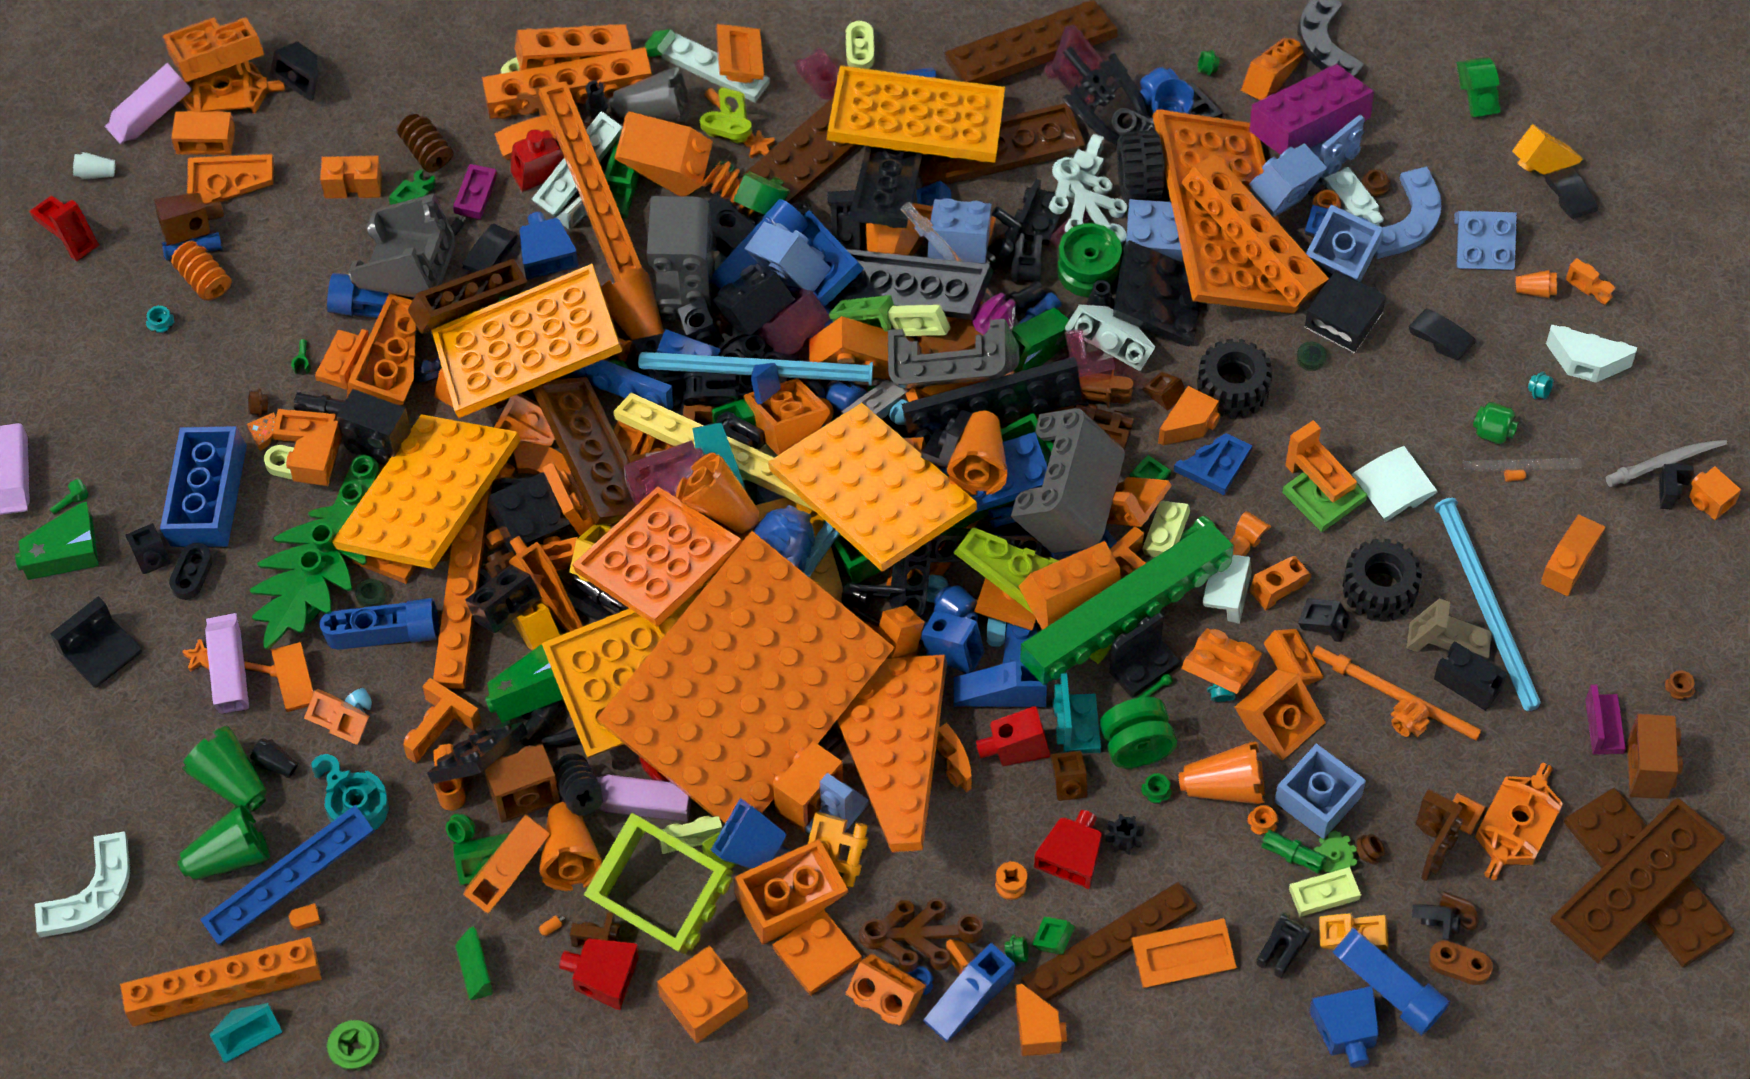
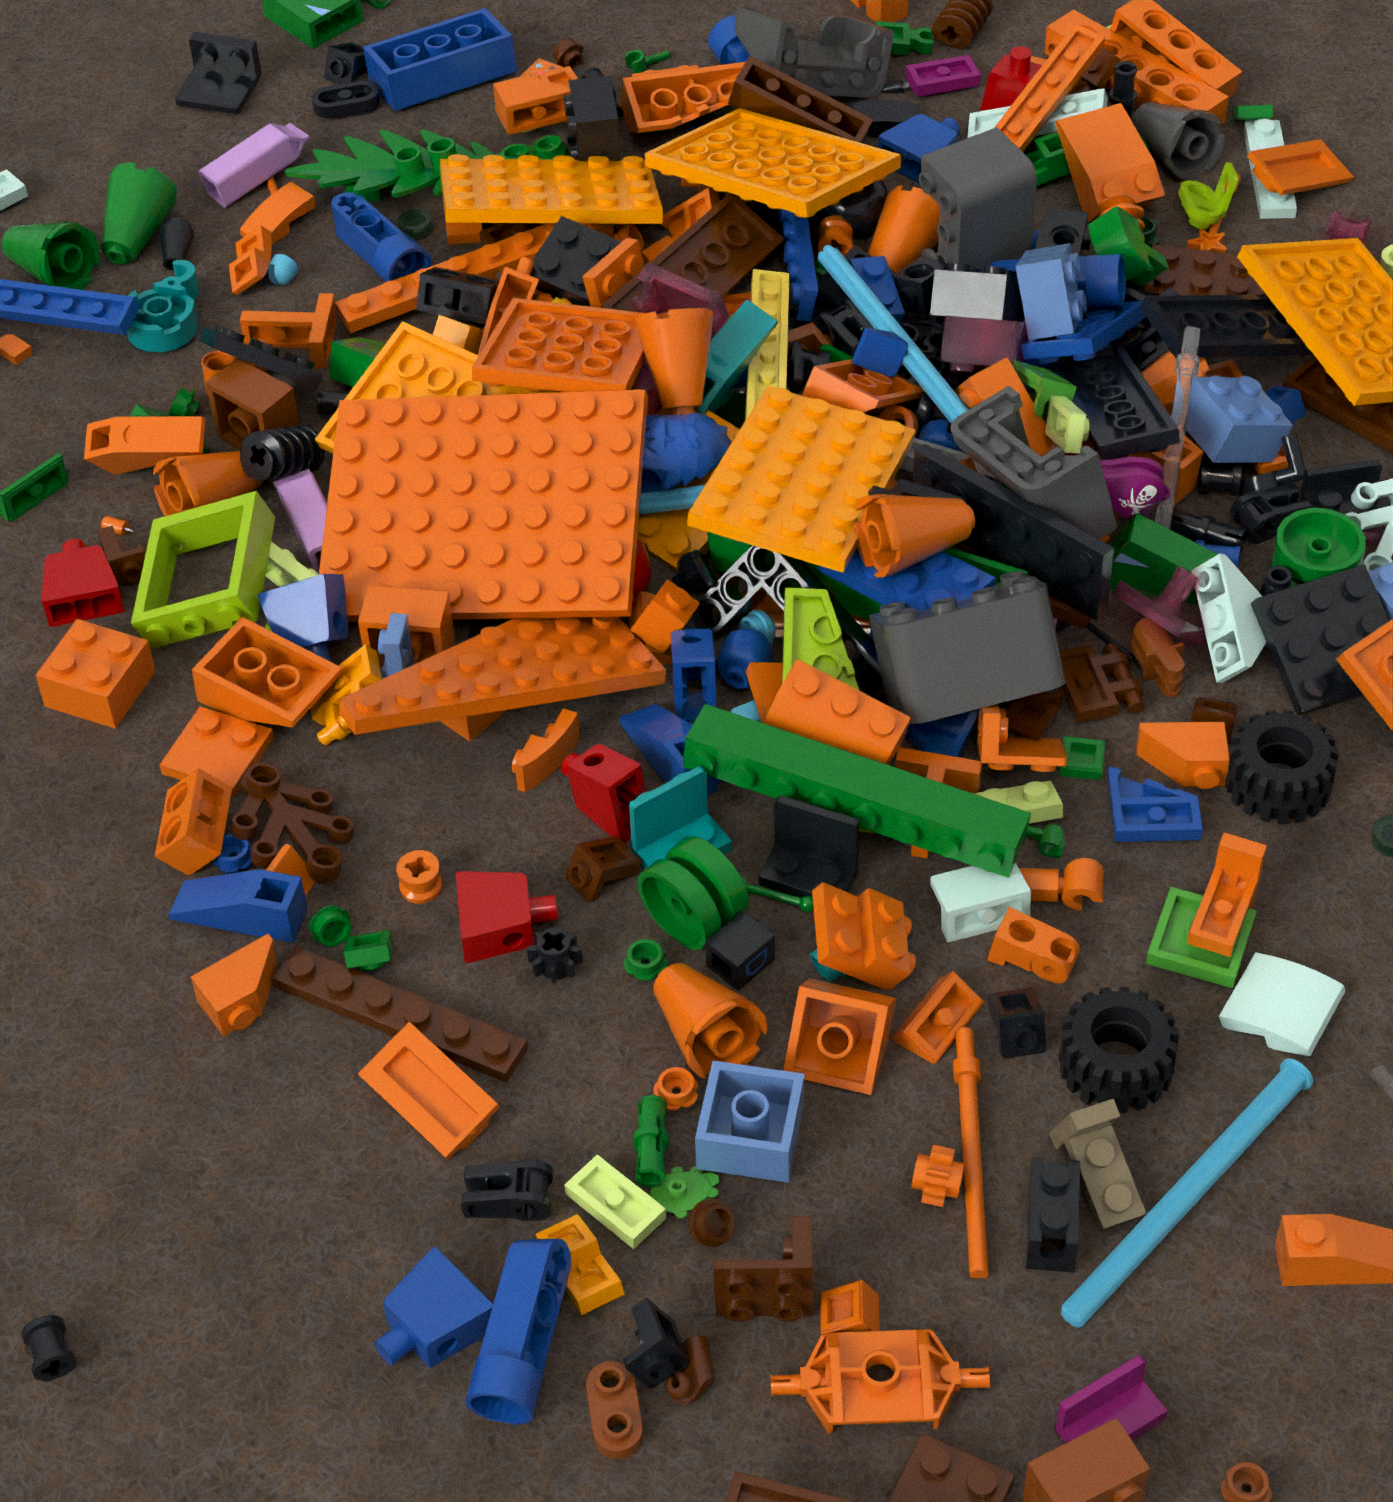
camera: 60 degrees right, 10 degrees down
none -> black brick [705,911,775,991]

